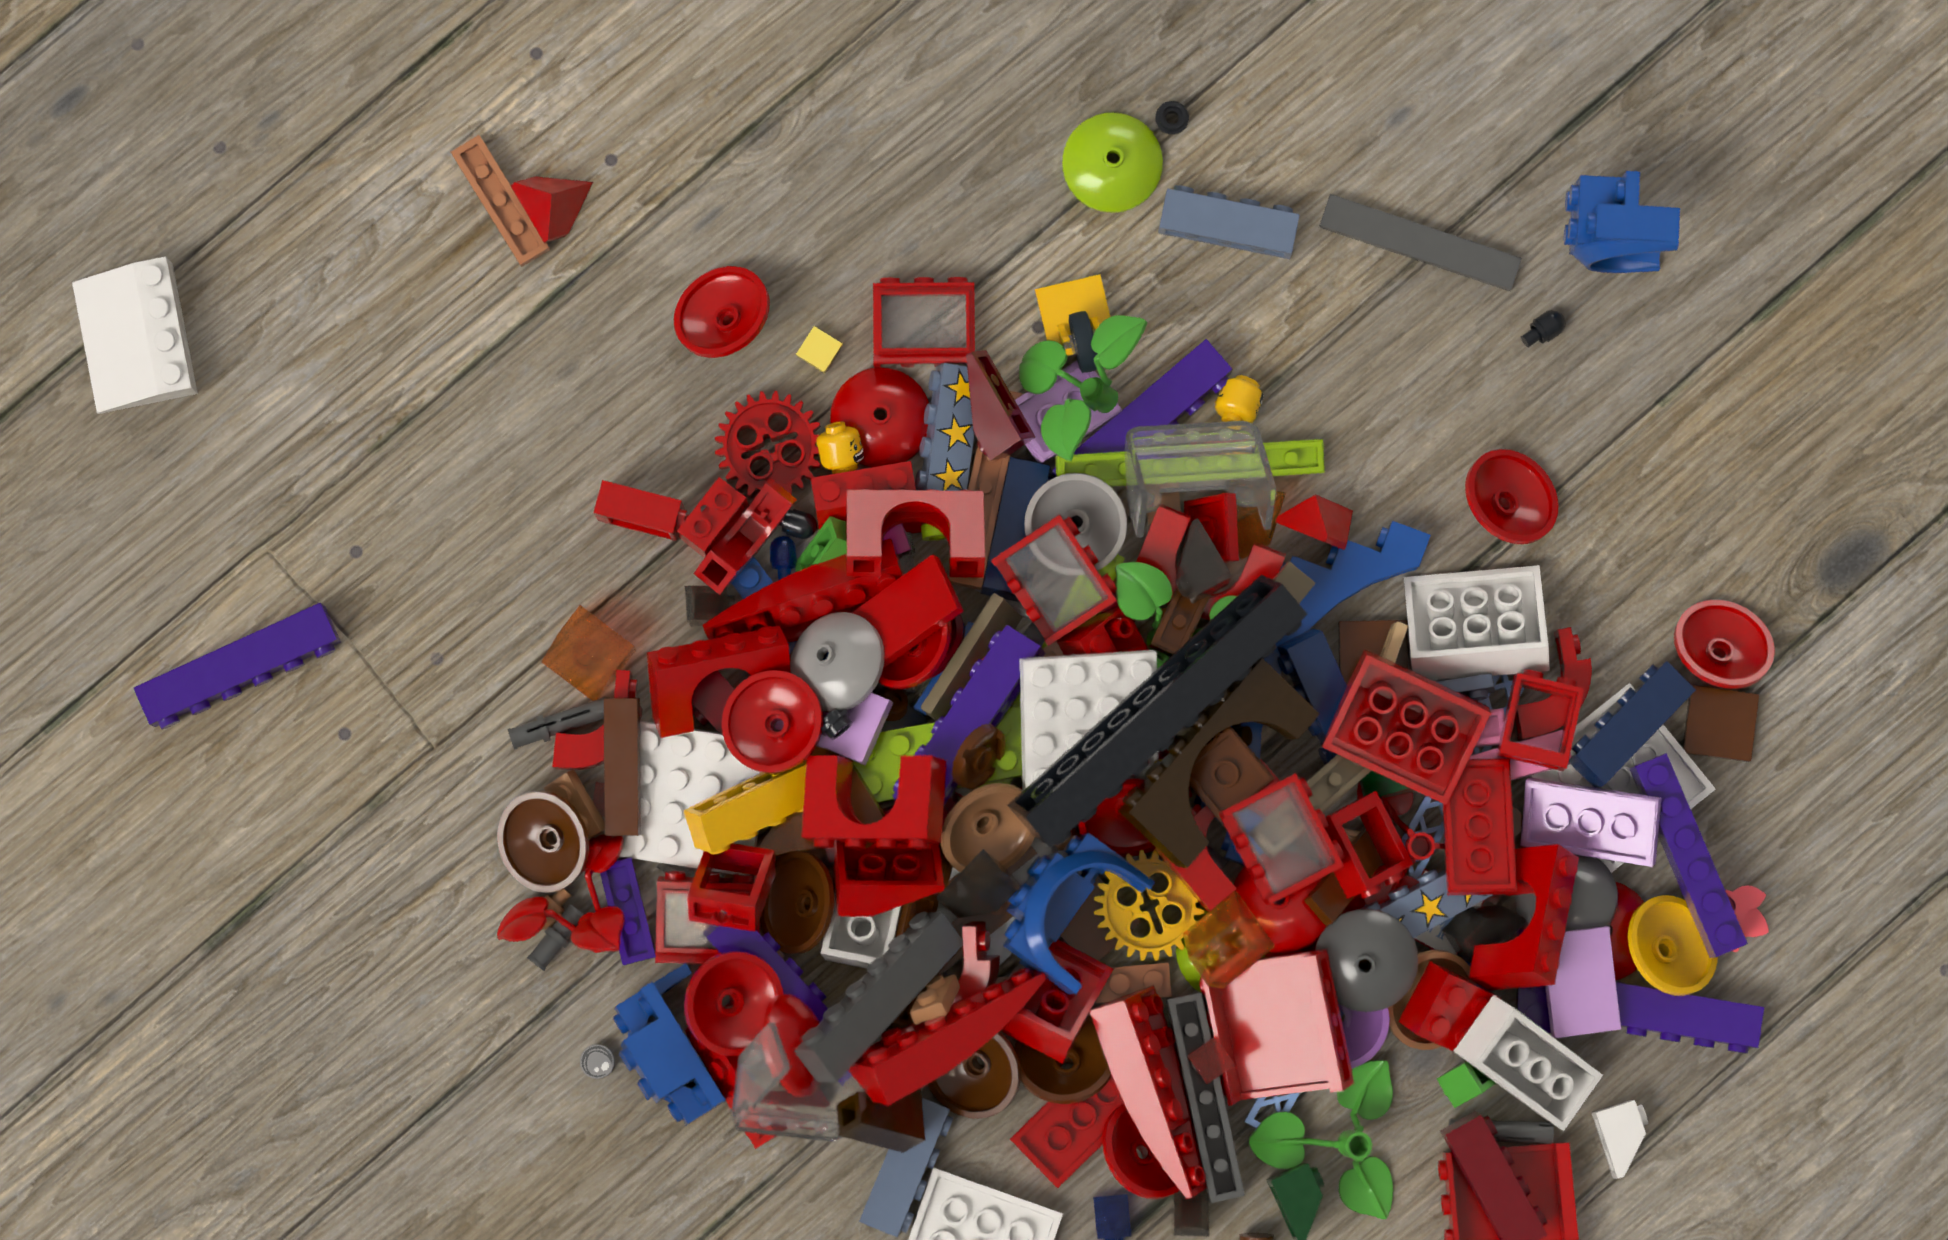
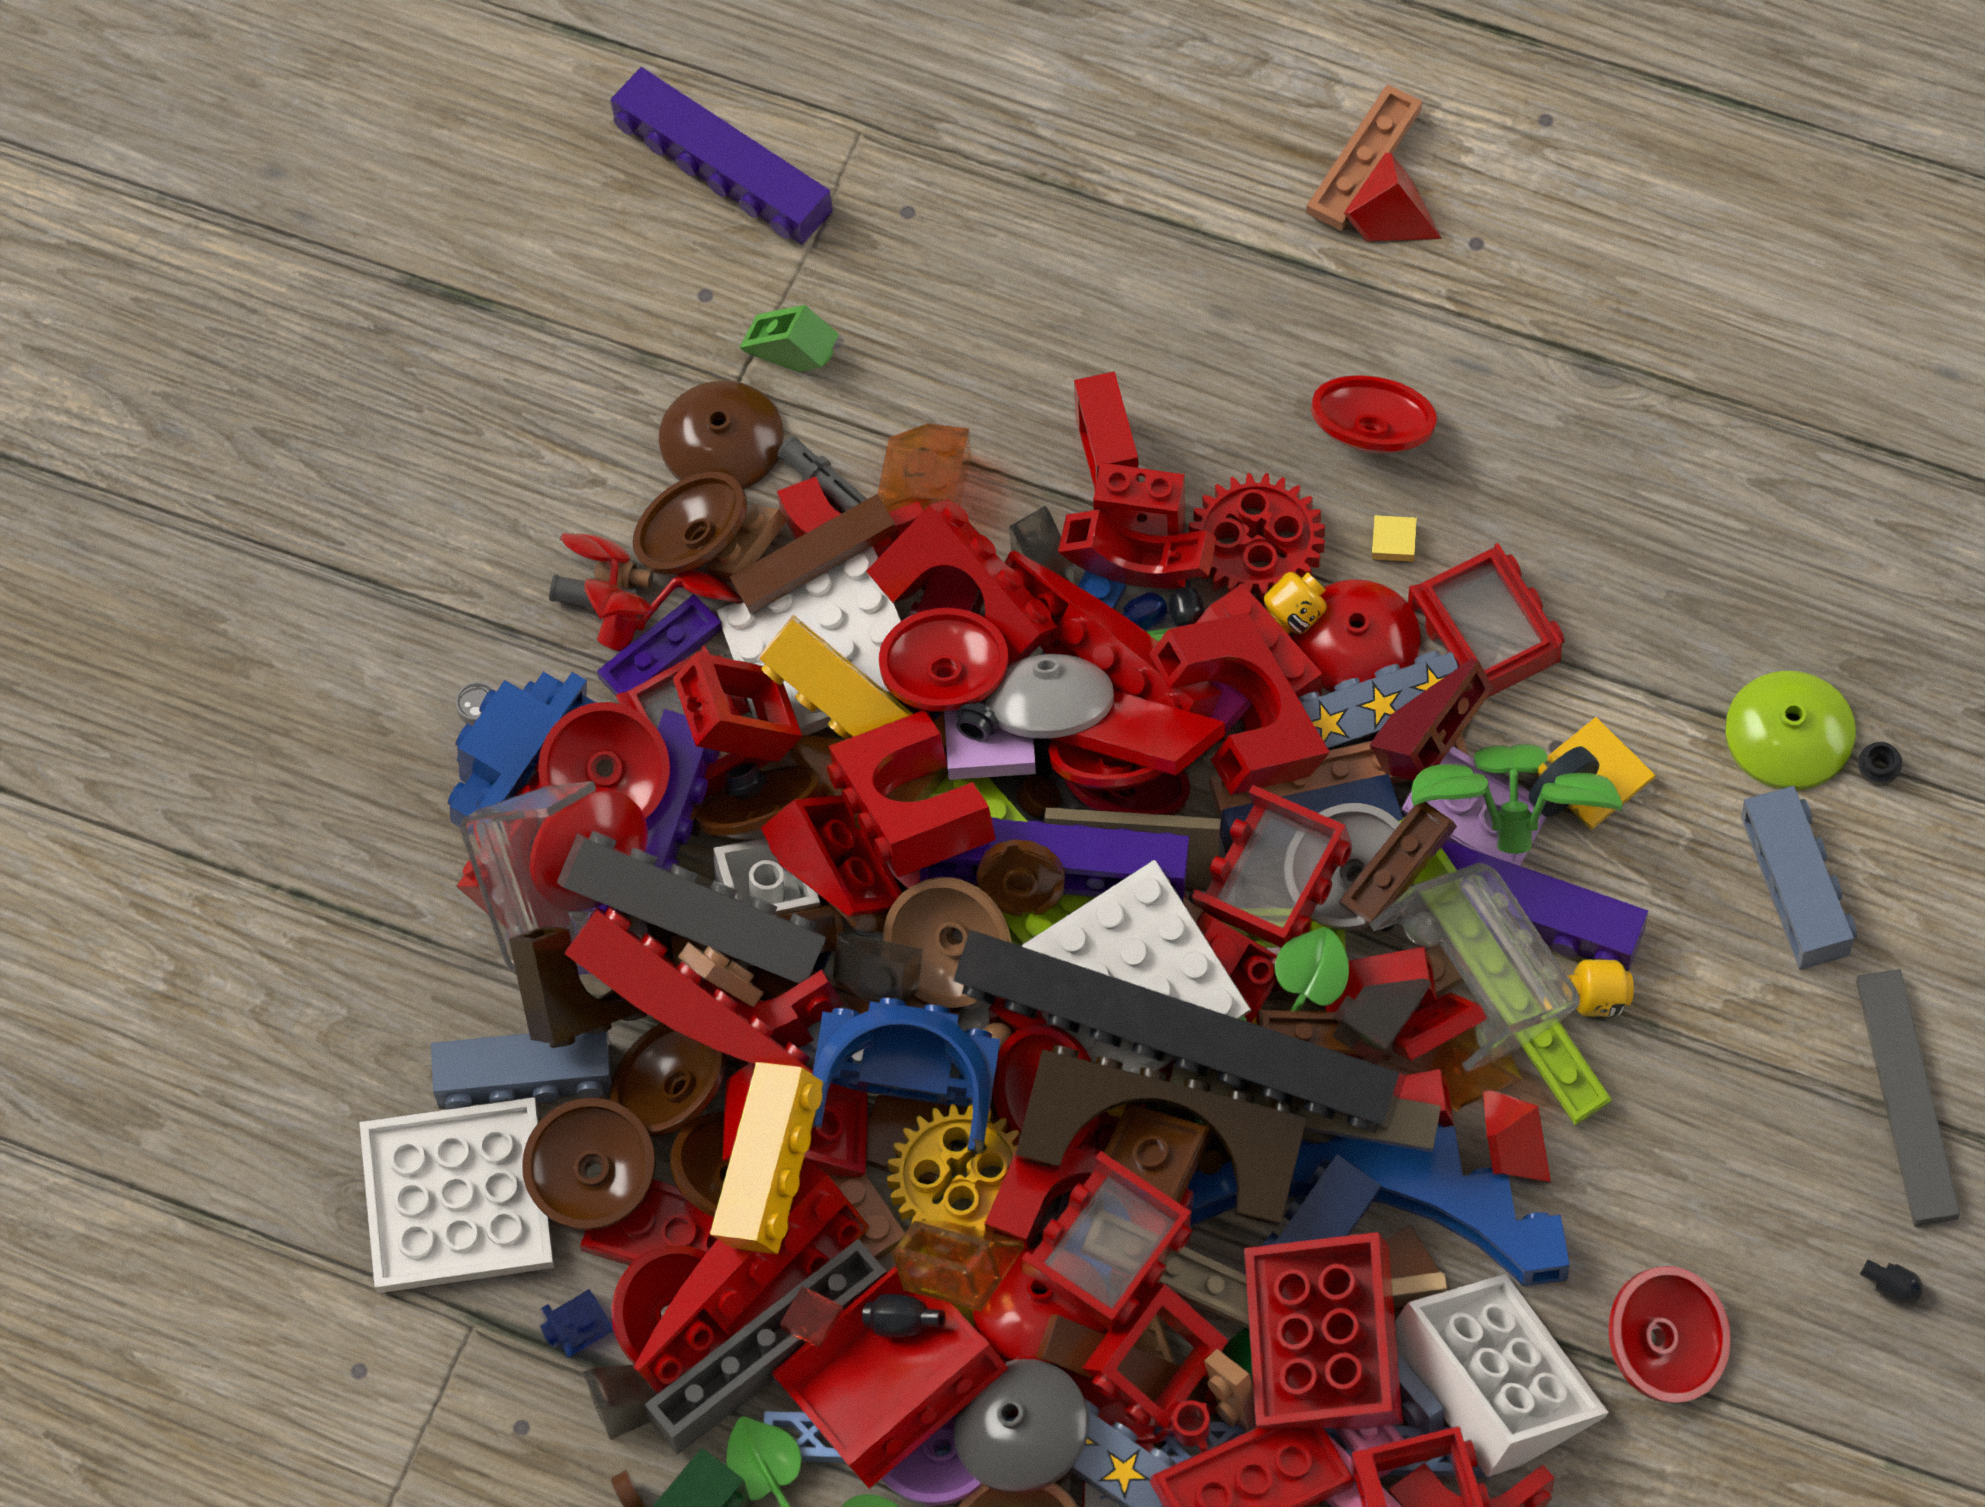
camera: 70 degrees right, 20 degrees down
none -> reddish brown dish [522,1098,656,1230]
none -> reddish brown dish [659,380,784,489]
none -> yellow brick [710,1062,824,1254]
none -> black plate [724,762,767,800]
none -> bright green slope [739,305,839,372]
none -> black plant [862,1294,946,1338]
none -> medium nougat plate [1204,1349,1257,1432]
none -> reddish brown tile [1339,802,1457,930]

